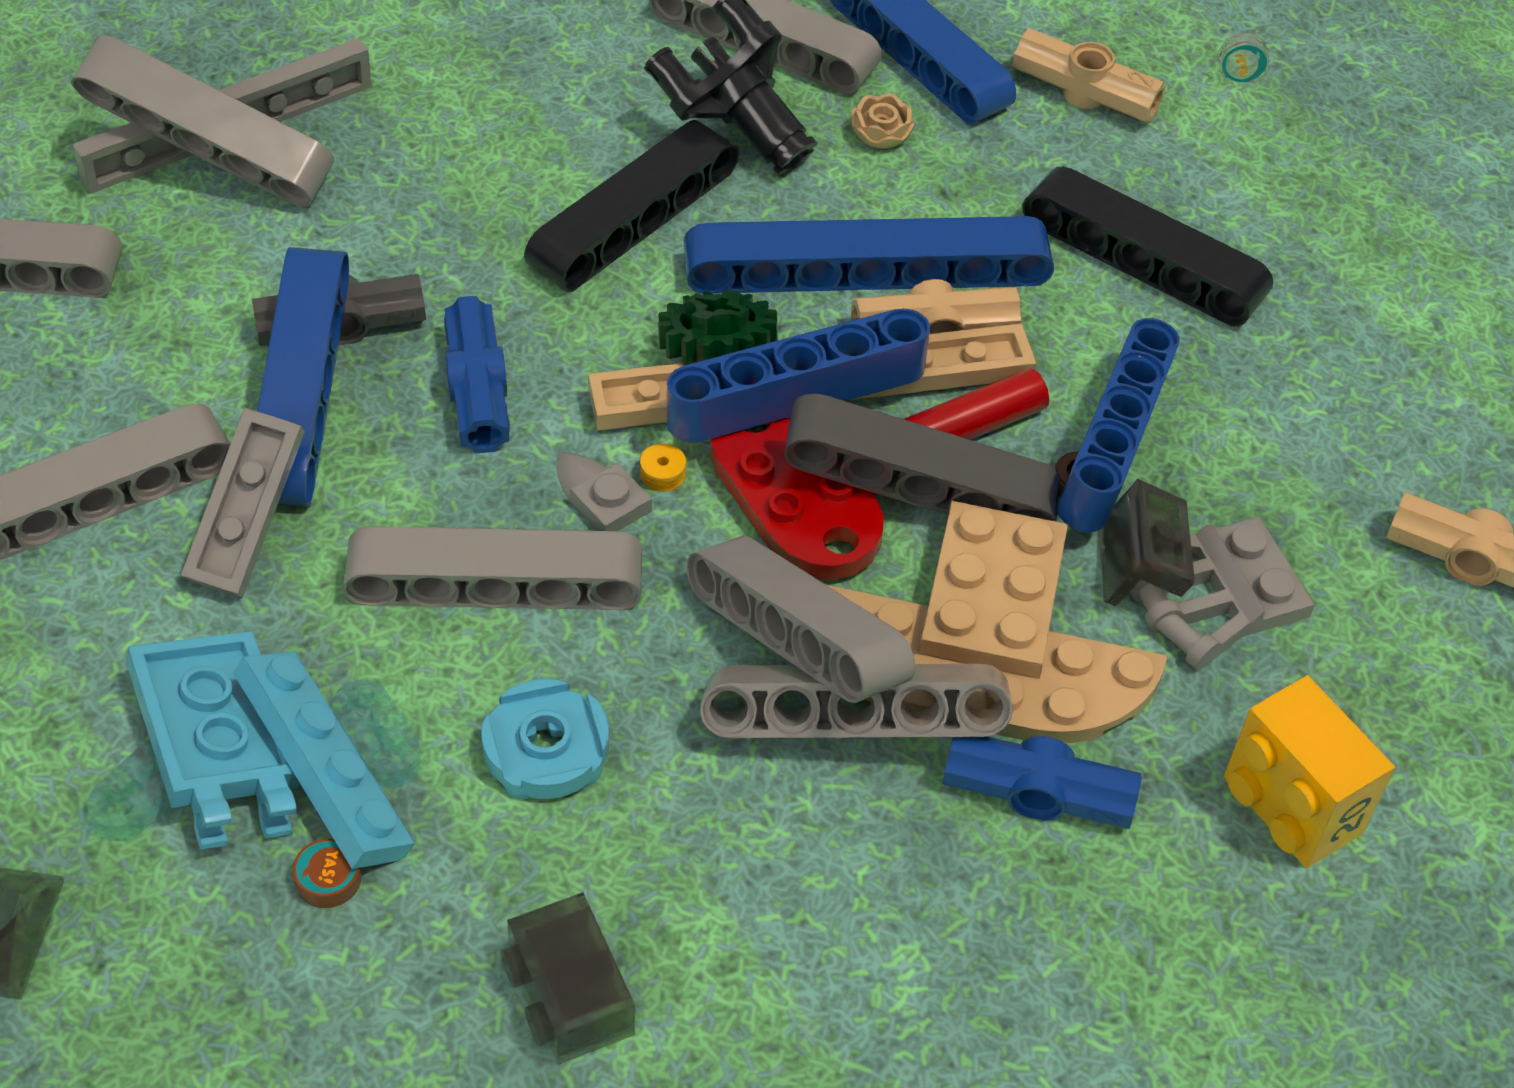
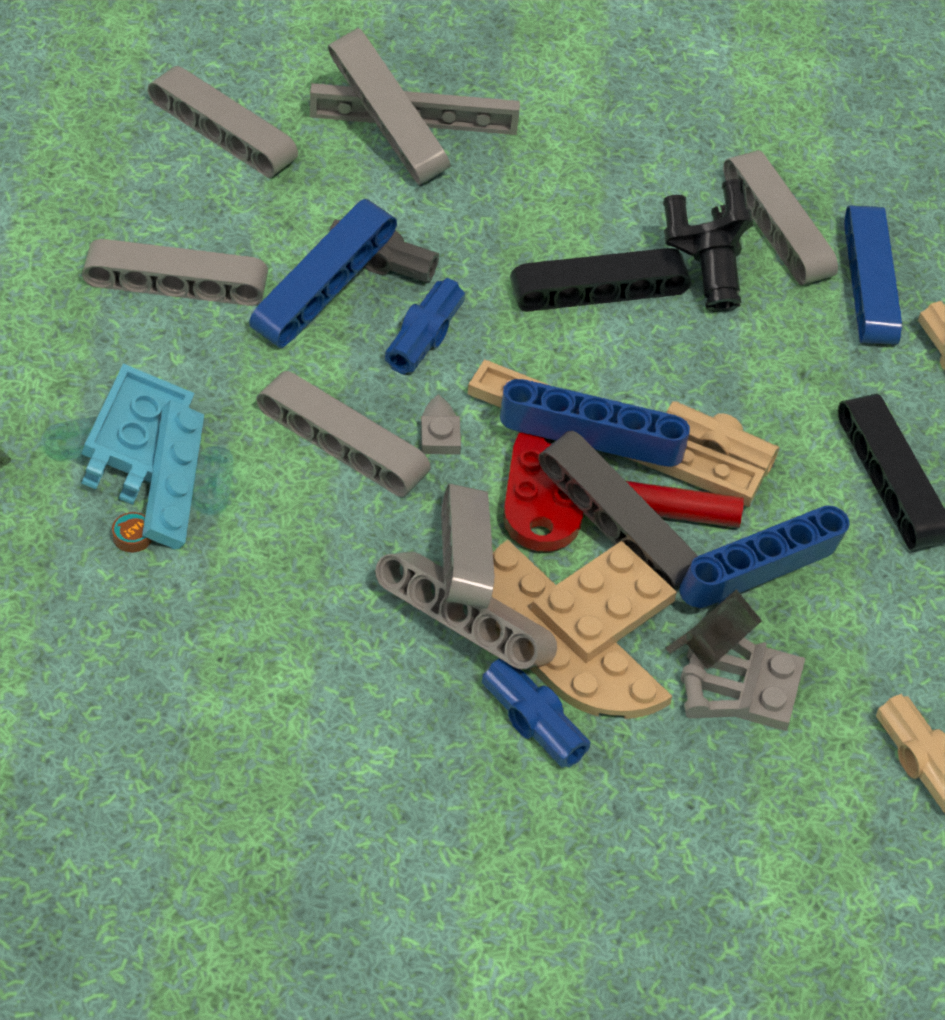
camera: 35 degrees right, 0 degrees up
light grey plate [181,407,305,598] -> none
medium azure plate [481,679,609,799] -> none
clear smoke brick [500,892,635,1065] -> none
yellow piece [640,443,686,492] -> none
dark green gear [658,290,778,365] -> none
blue beam [683,216,1054,294] -> none
tan plate [851,93,915,149] -> none
yellow brick [1223,675,1396,869] -> none

